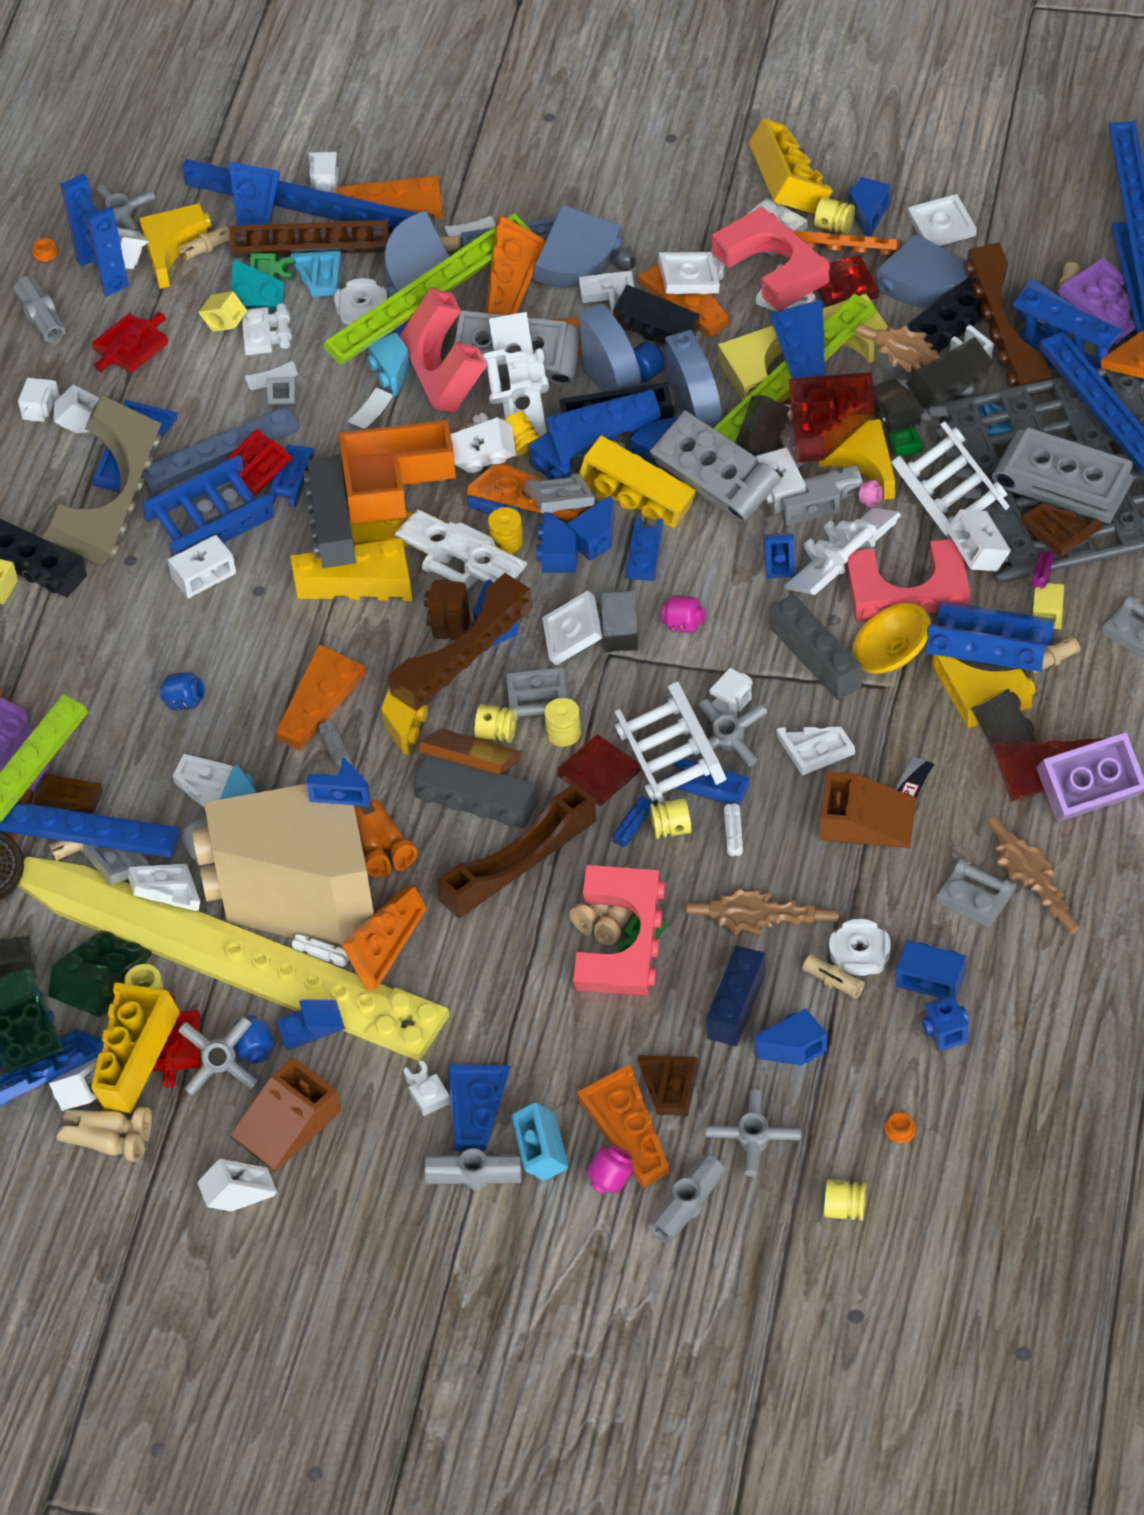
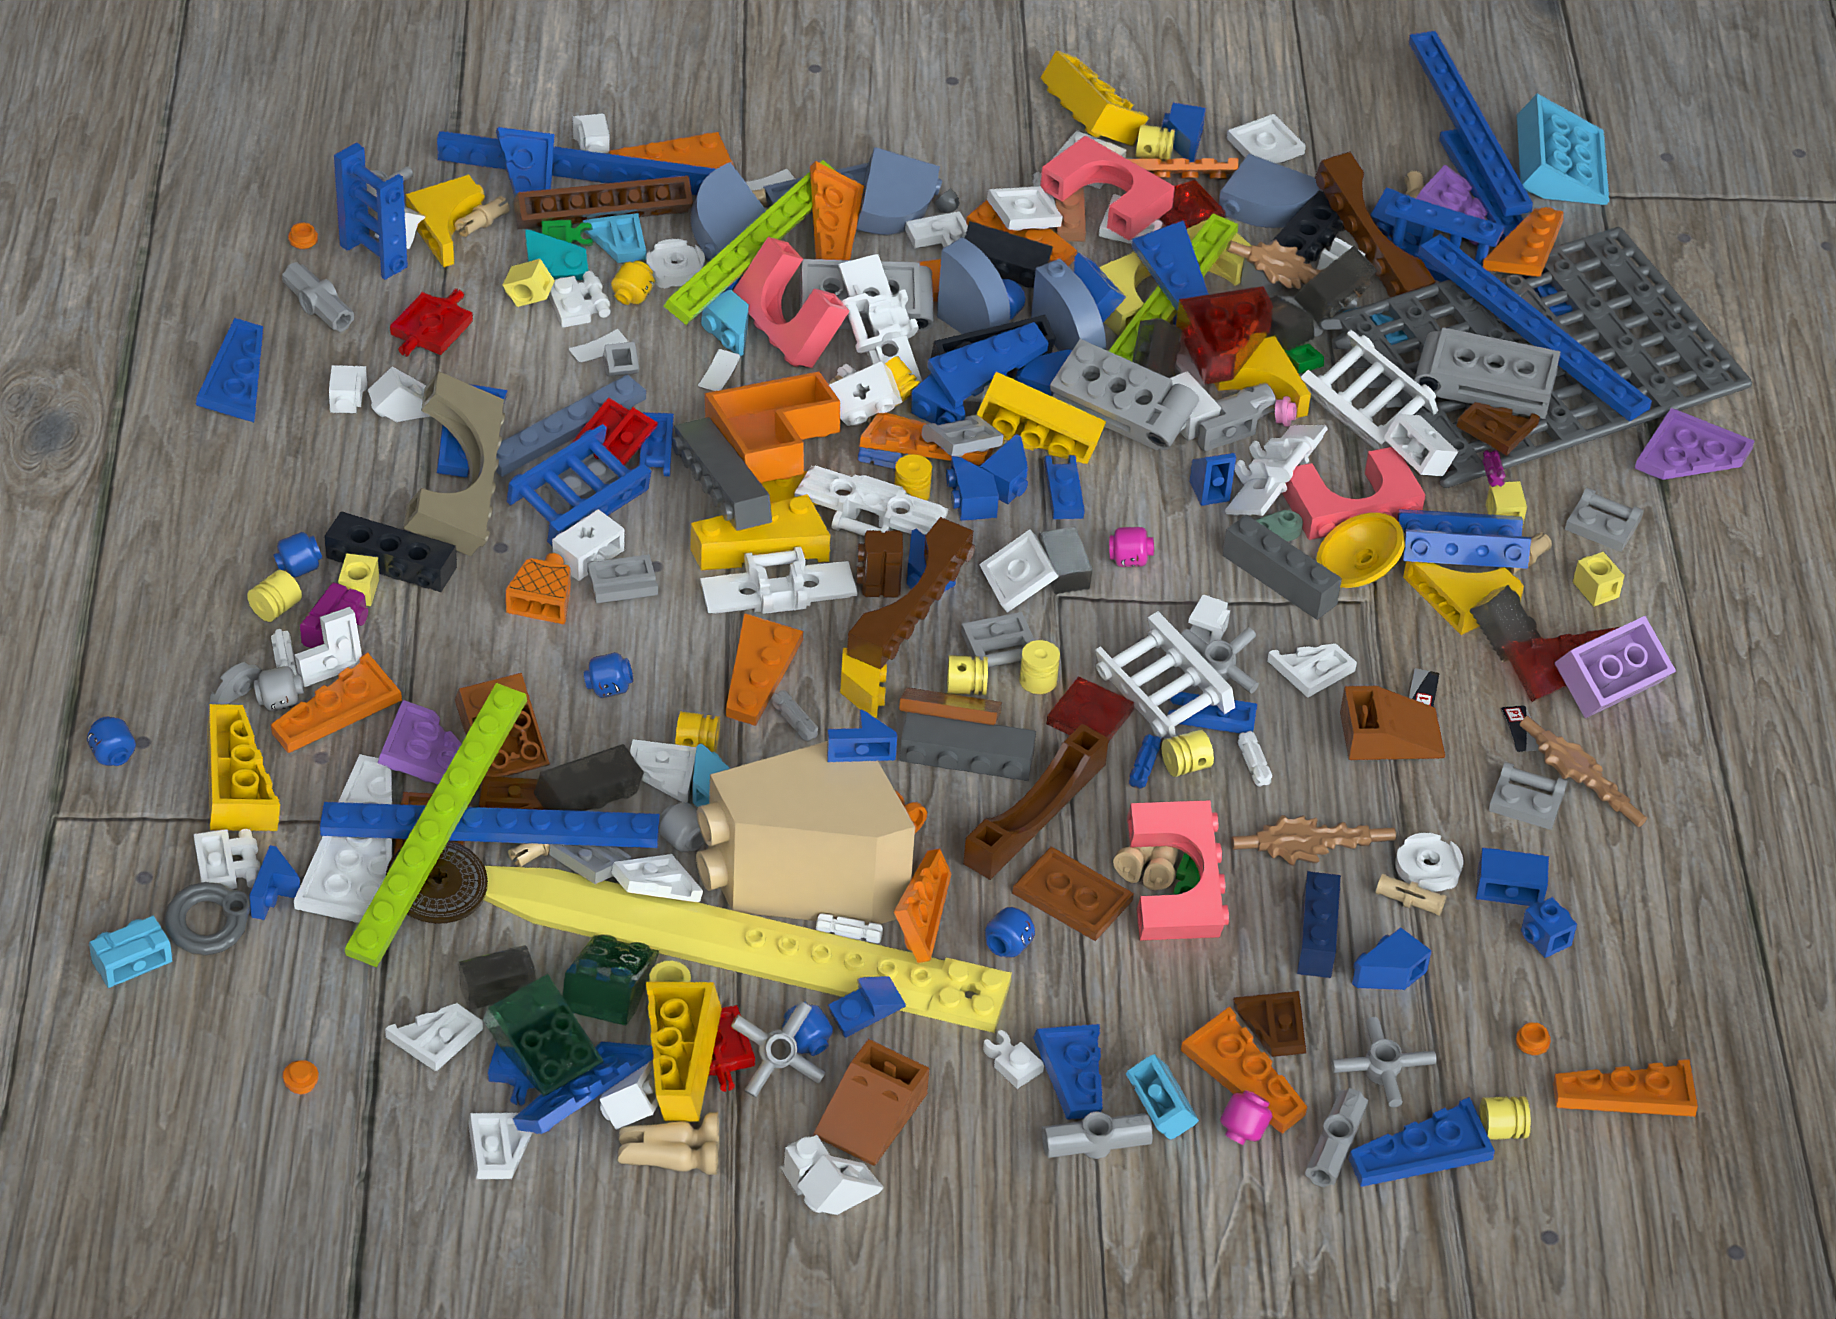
camera: 20 degrees left, 5 degrees down
none -> dark orange slope [454,673,550,777]
none -> orange torso [506,553,571,625]
none -> clear smoke brick [534,744,644,811]
none -> light grey plate [587,554,658,604]
none -> yellow head [611,261,655,305]
none -> yellow piece [675,711,720,753]
none -> white piece [700,547,857,614]
none -> white window [780,1135,830,1195]
none -> blue head [985,907,1035,958]
none -> dark orange tile [1012,846,1134,941]
none -> nougat plate [1055,186,1086,242]
none -> blue slope [1074,253,1126,323]
none -> sand green plate [1256,510,1303,542]
none -> blue wing [1349,1097,1495,1187]
none -> sticker [1501,705,1539,752]
none -> orange wing [1553,1059,1698,1117]
none -> light yellow brick [1573,551,1625,607]

